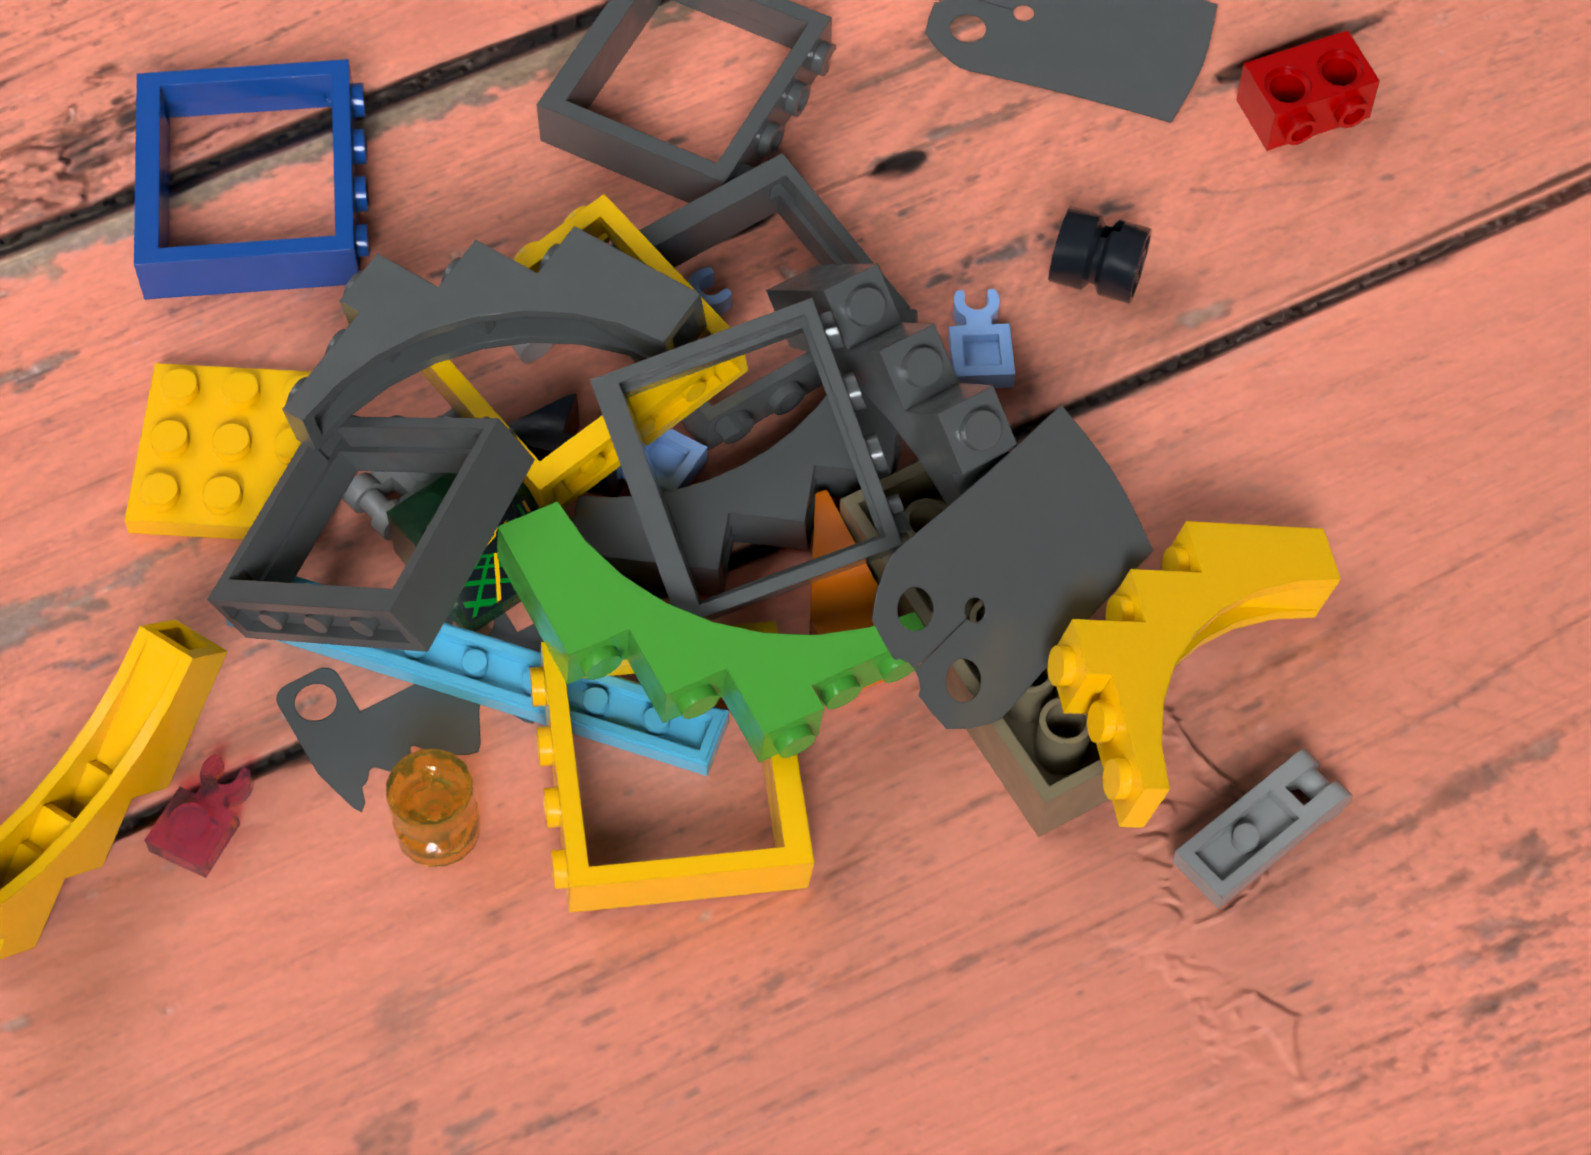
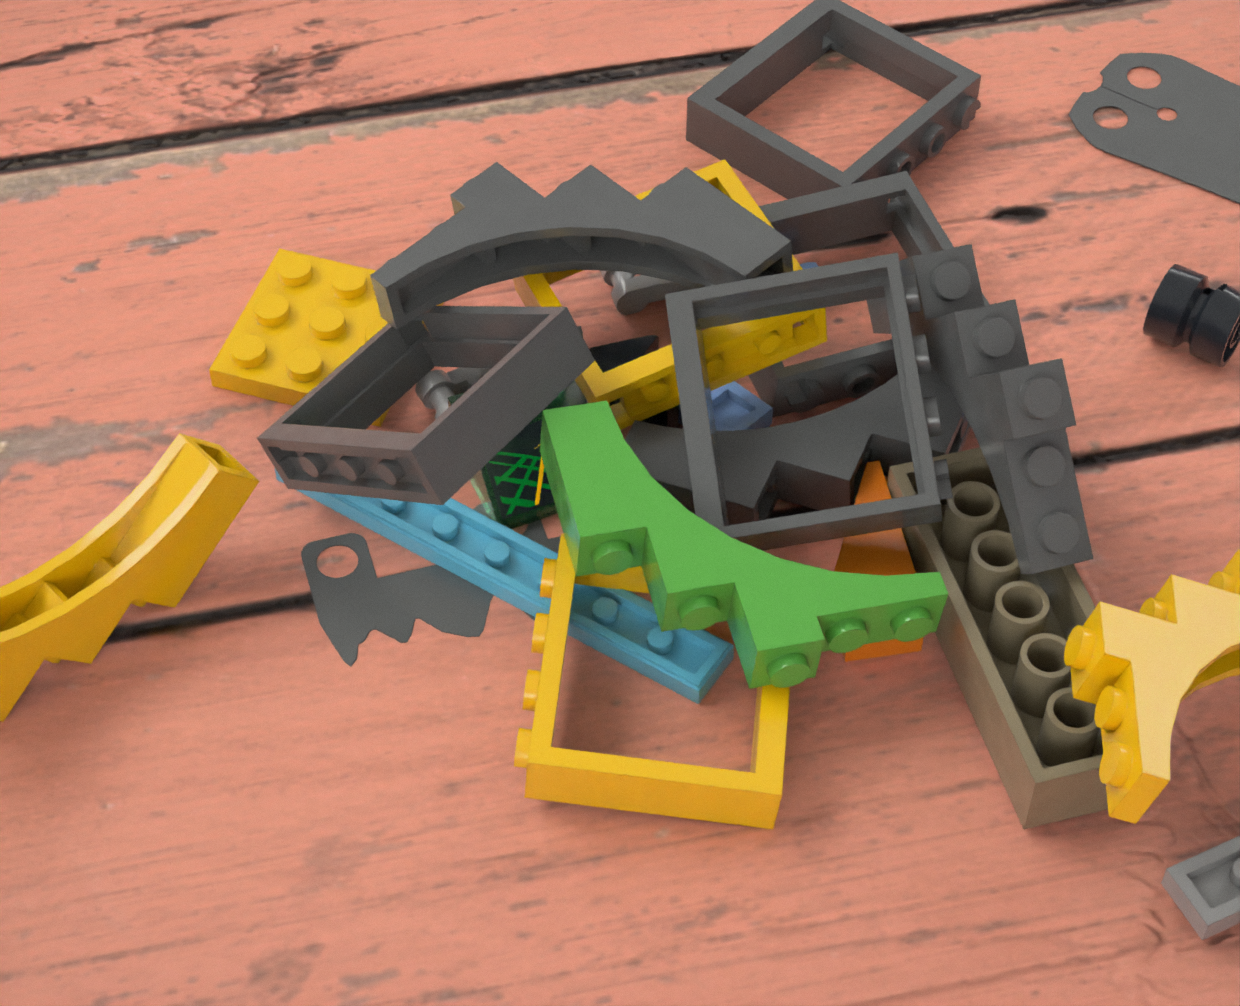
camera: 15 degrees right, 10 degrees down
blue window [134,59,371,300] -> none
clear pink plate [144,754,254,878] -> none
clear yellow wheel [386,749,480,867] -> none
dark grey piece [872,405,1154,729] -> none
light blue plate [948,289,1015,388] -> none

